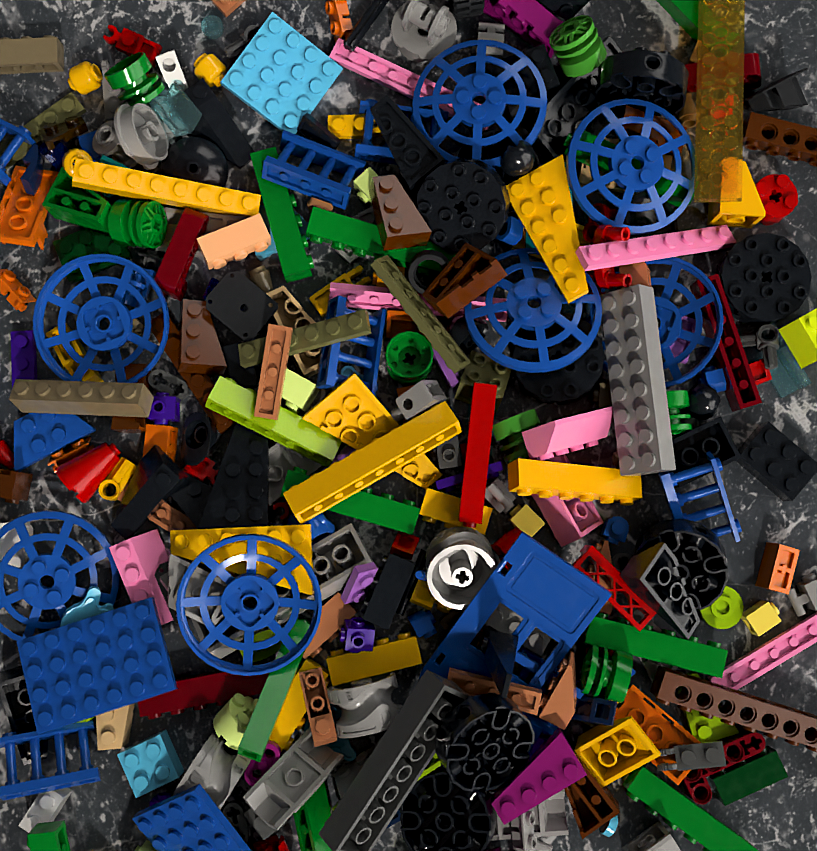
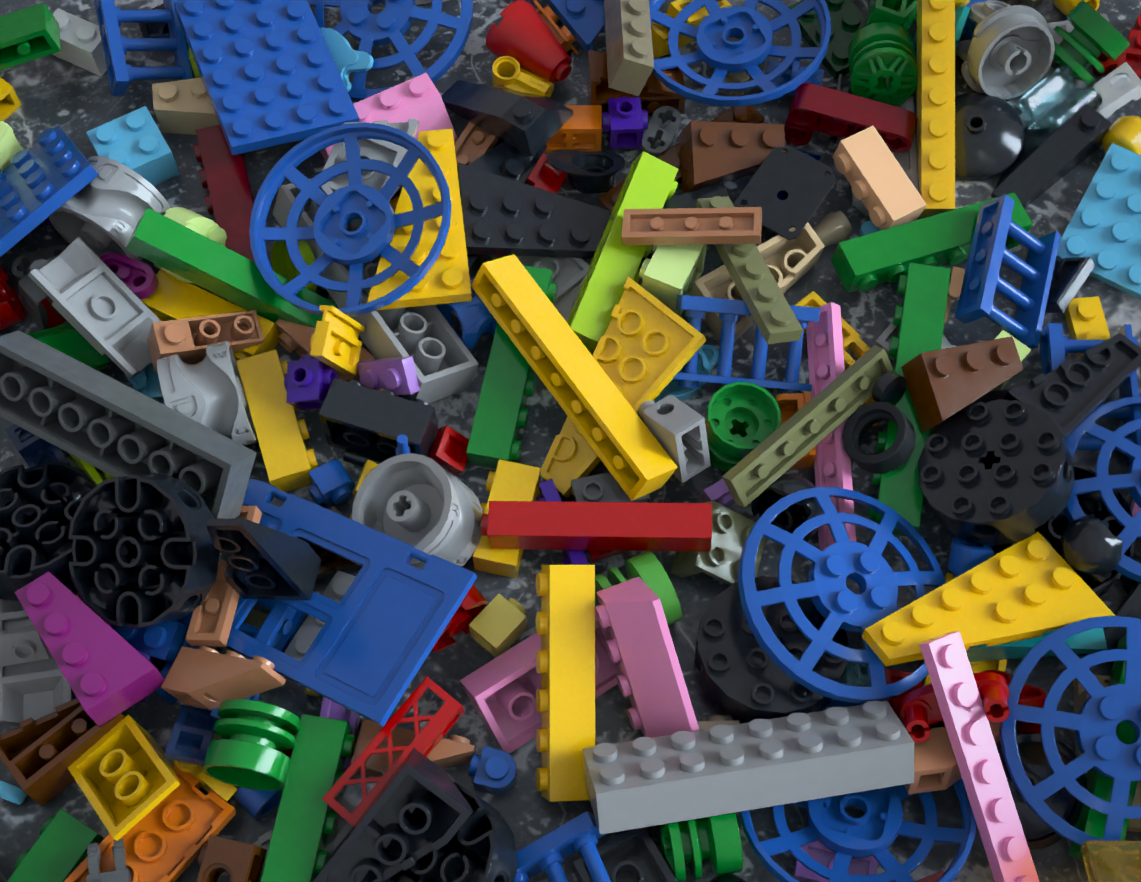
camera: 85 degrees right, 20 degrees down
reddish brown wedge [422,243,508,319] -> none
light grey brick [485,478,516,514] -> none
none -> yellow plate [310,305,365,375]
none -> black tile [872,371,907,405]

